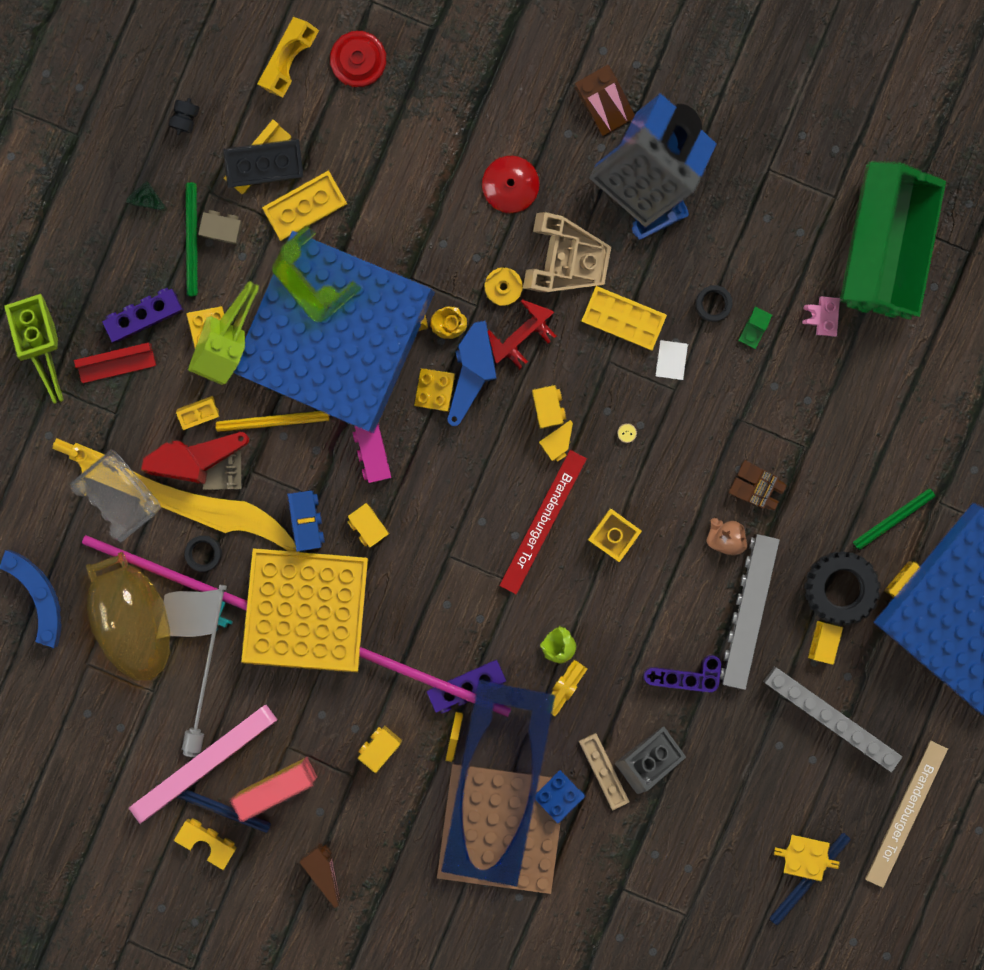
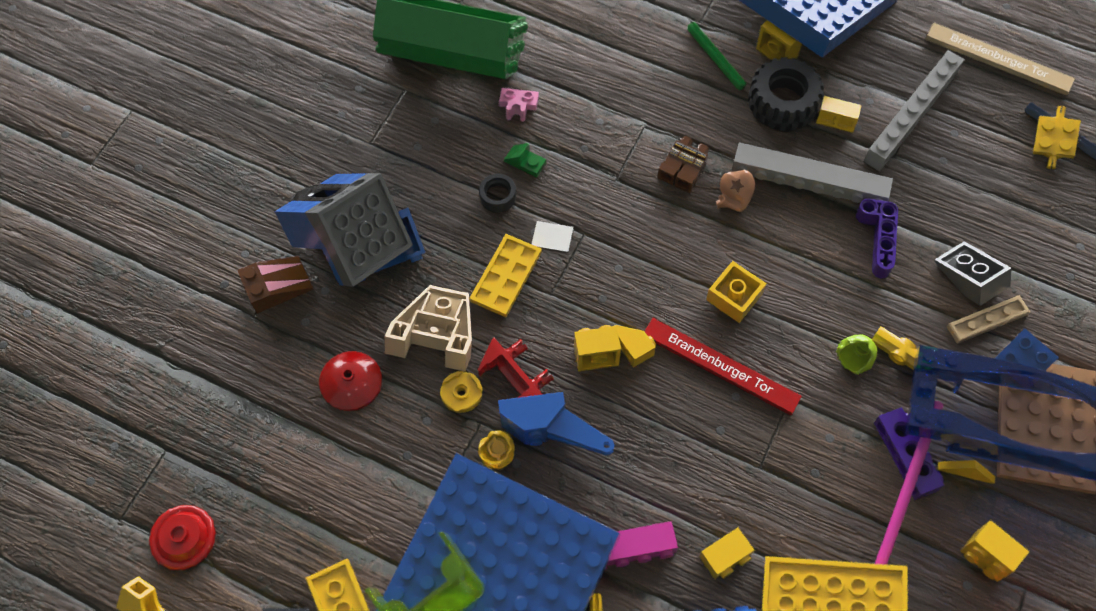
camera: 85 degrees left, 25 degrees down
yellow hinge [414,368,455,412] -> none
light yellow tile [617,424,637,443] -> none

